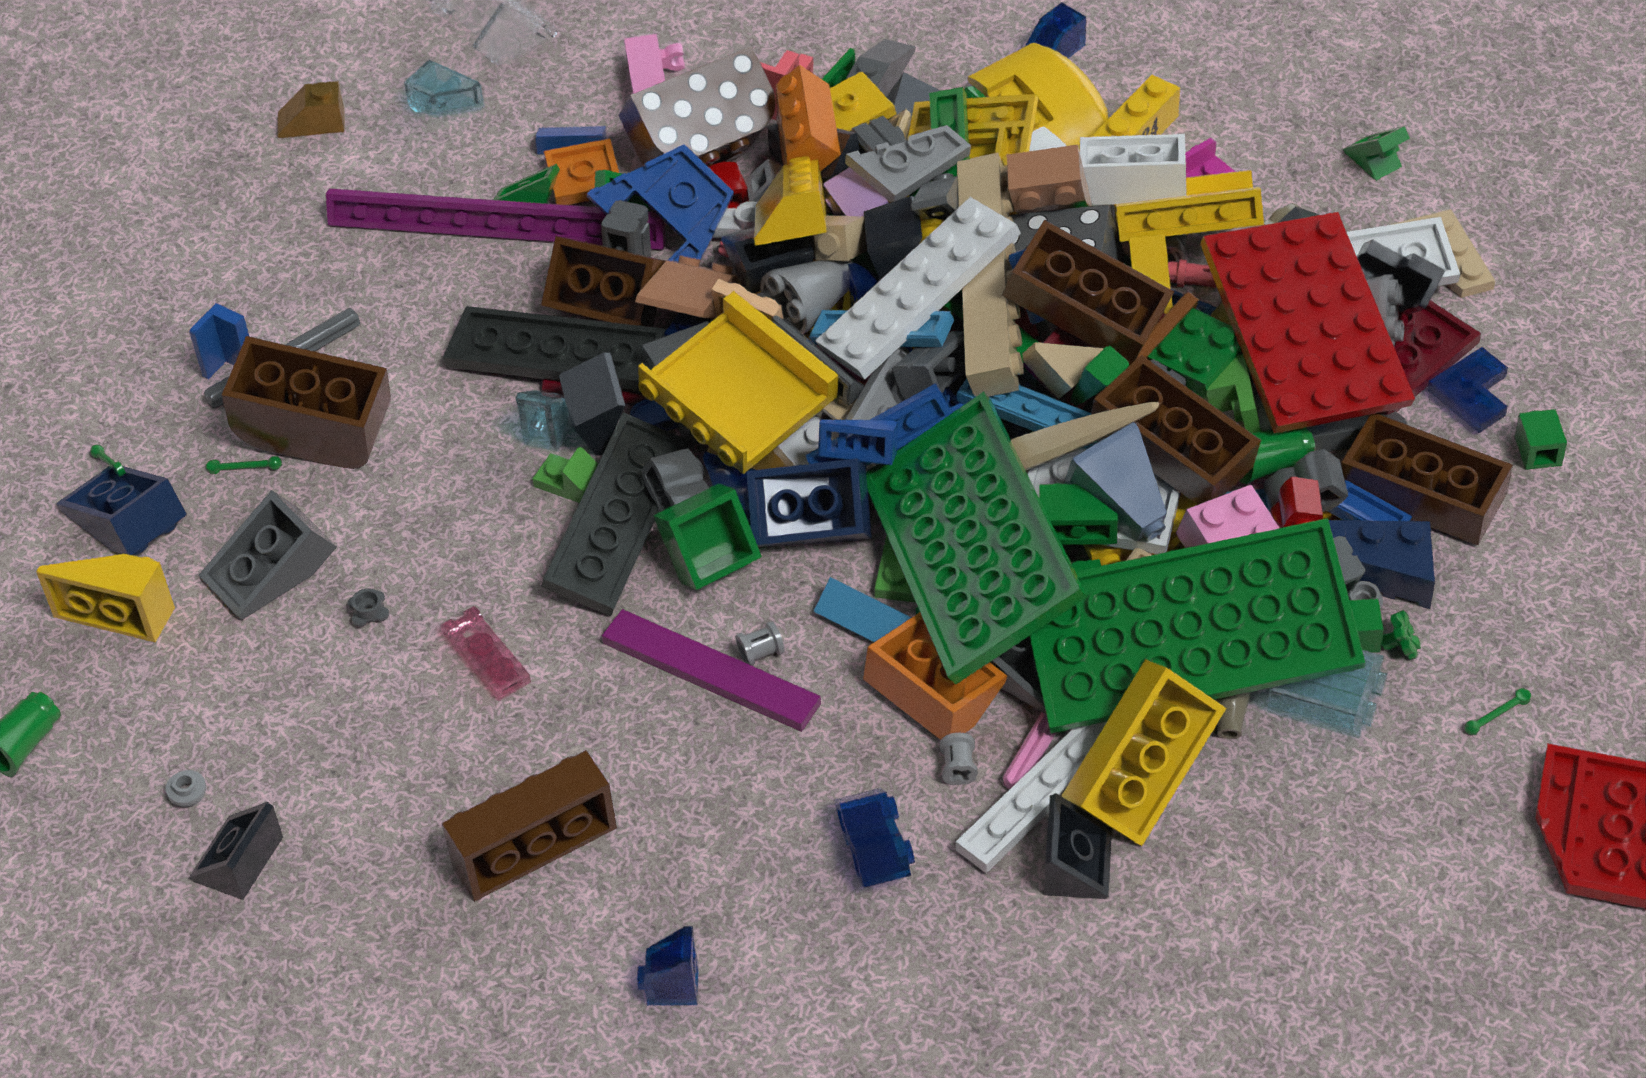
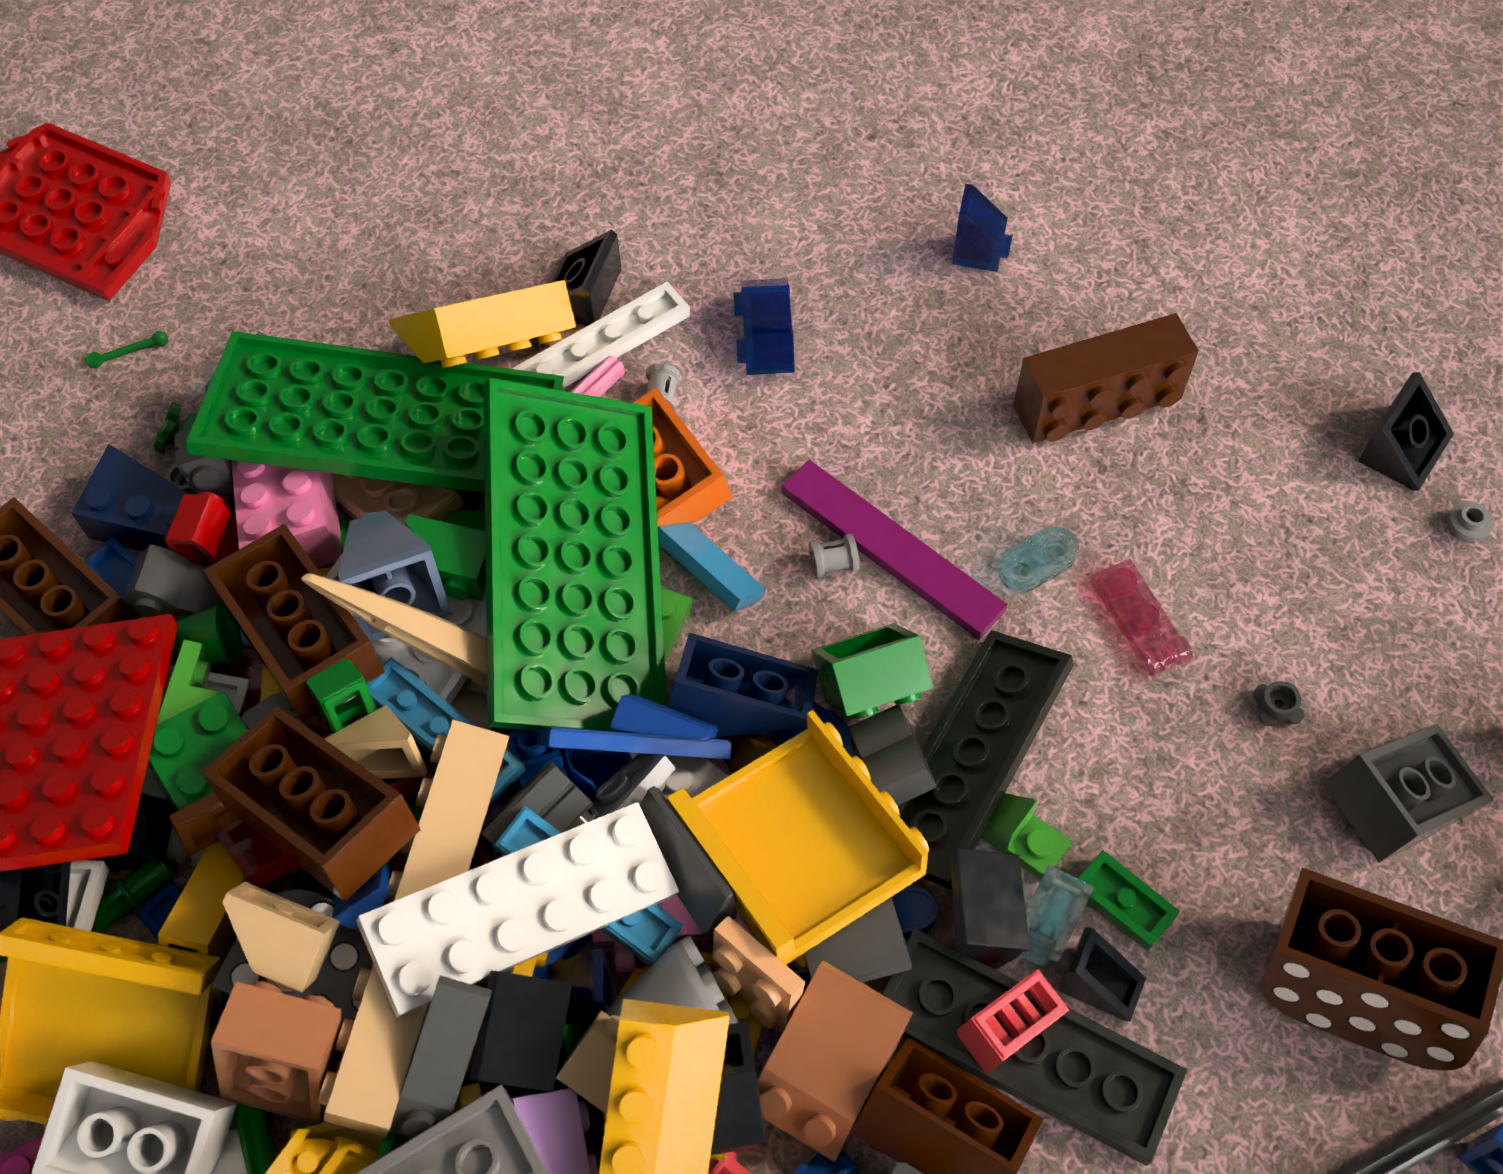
camera: 170 degrees left, 10 degrees up
none -> tan slope [222,882,340,993]
none -> coral slope [957,969,1069,1073]
none -> clear light blue plate [999,527,1079,593]
none -> black slope [1058,927,1146,1022]
none -> green plate [1071,850,1180,952]

